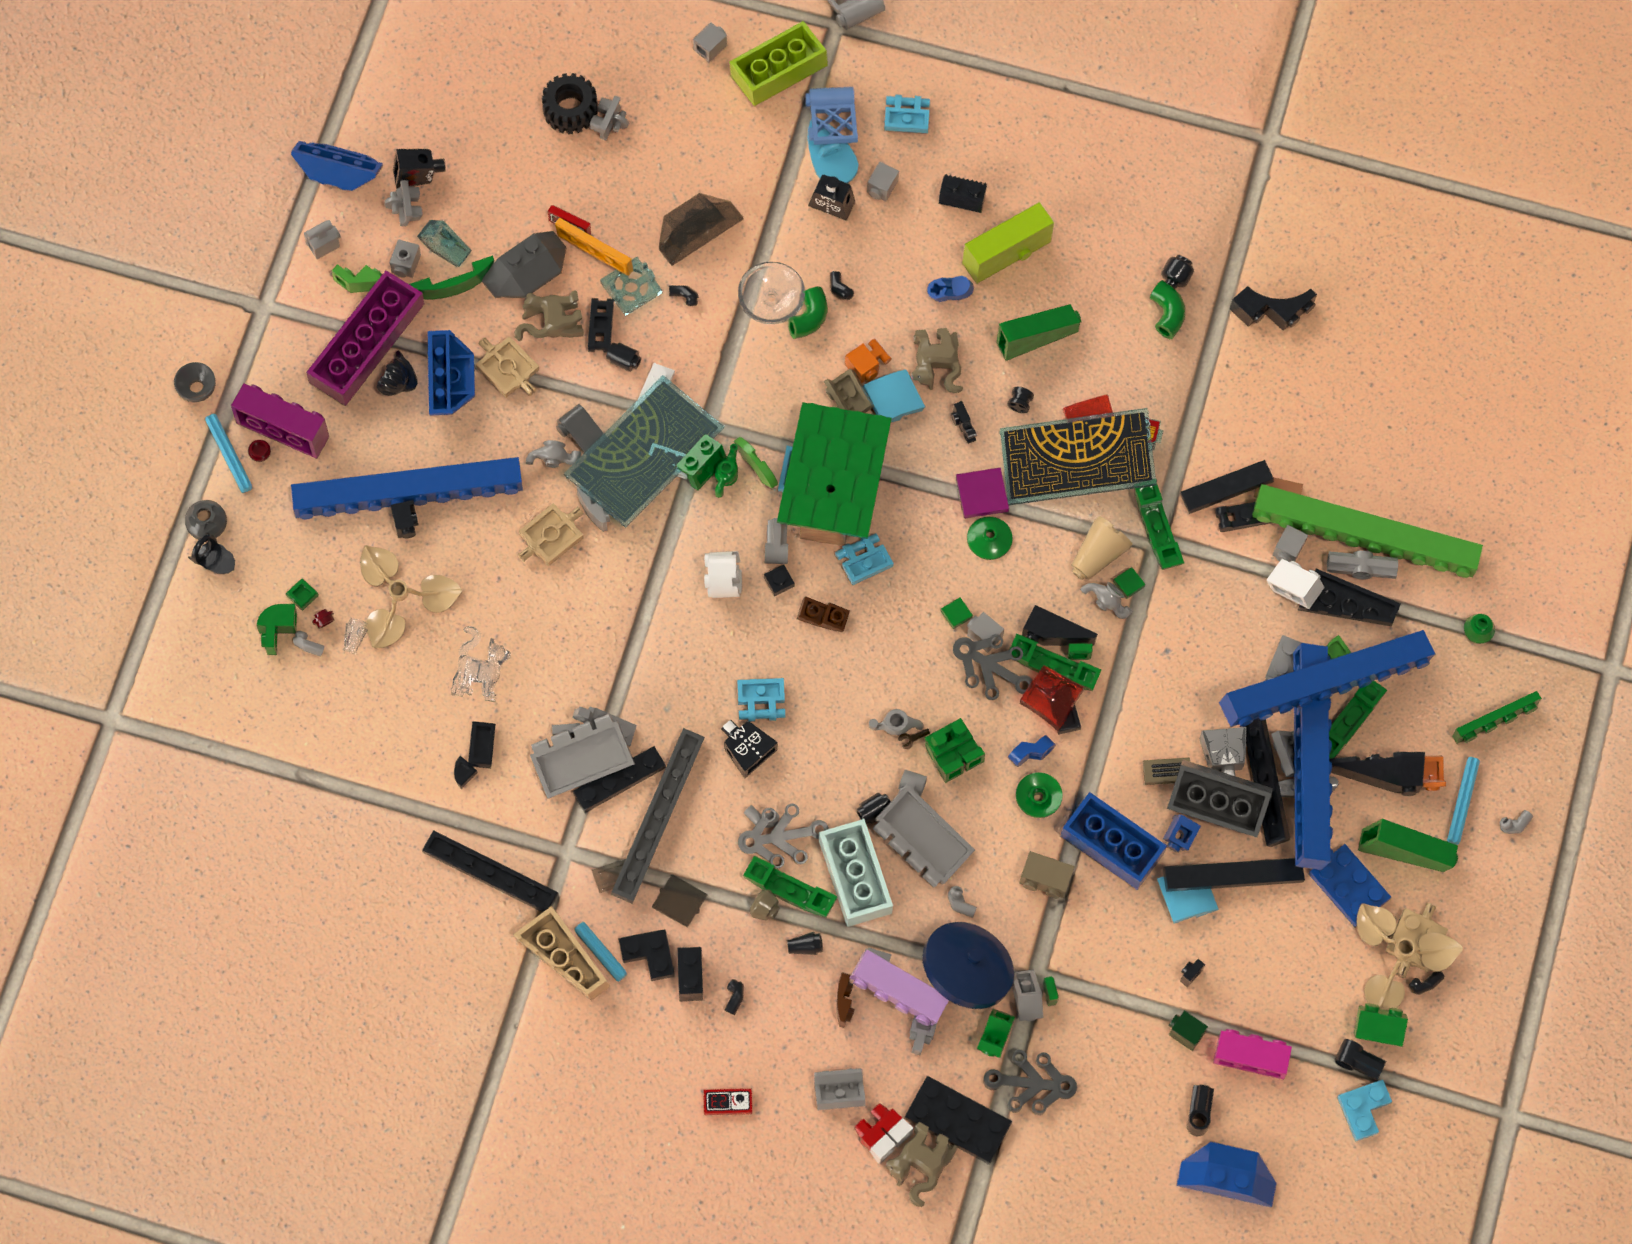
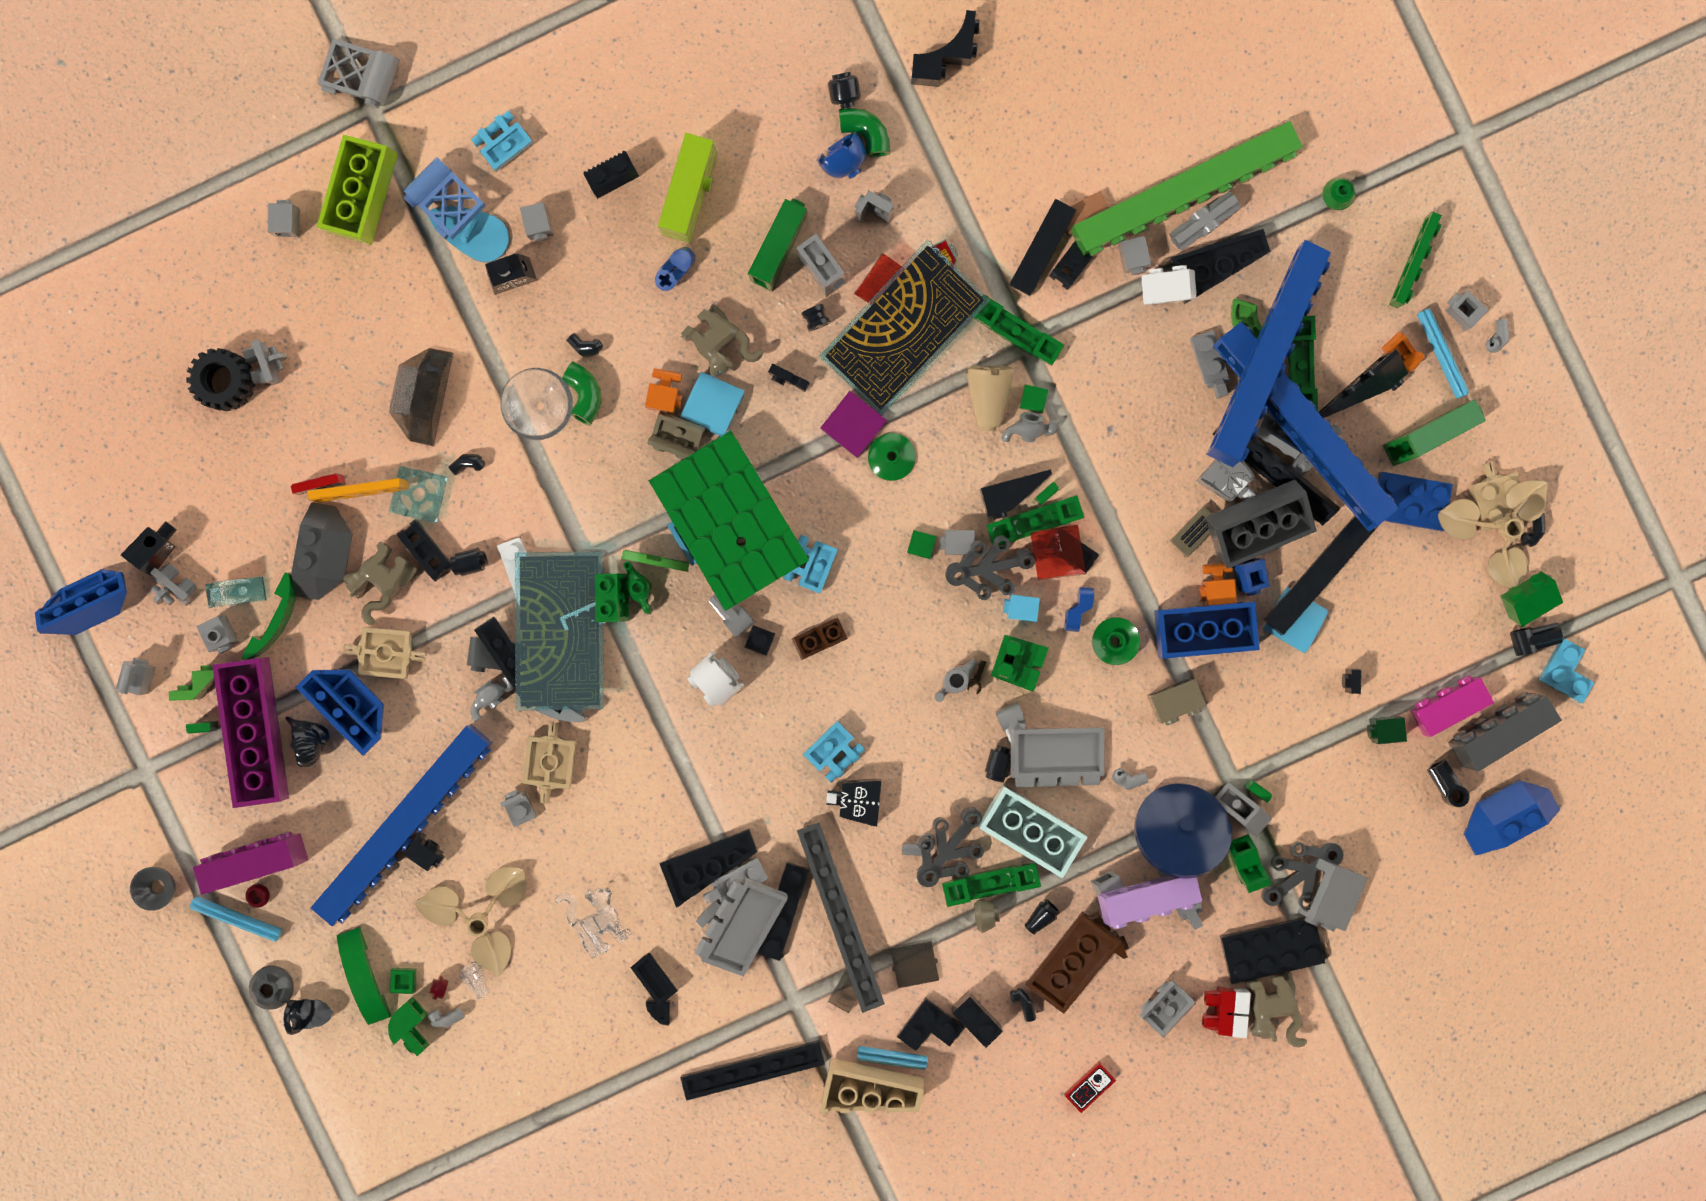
camera: 40 degrees left, 20 degrees up
none -> green tile [186,721,219,734]
none -> green slope [336,927,391,1025]
none -> black tile [474,616,531,709]
none -> light grey bracket [500,790,537,827]
none -> black wing [659,828,758,908]
none -> light grey panel [796,234,845,297]
none -> blue cylinder [817,132,866,179]
none -> light grey bracket [855,190,894,223]
none -> medium azure brick [1003,595,1040,622]
none -> reddish brown plate [1025,911,1121,1014]
none -> orange brick [1199,563,1237,605]
none -> light grey panel [1298,858,1368,932]
none -> light grey brick [1445,290,1489,331]
none -> dark grey brick [1448,692,1562,772]

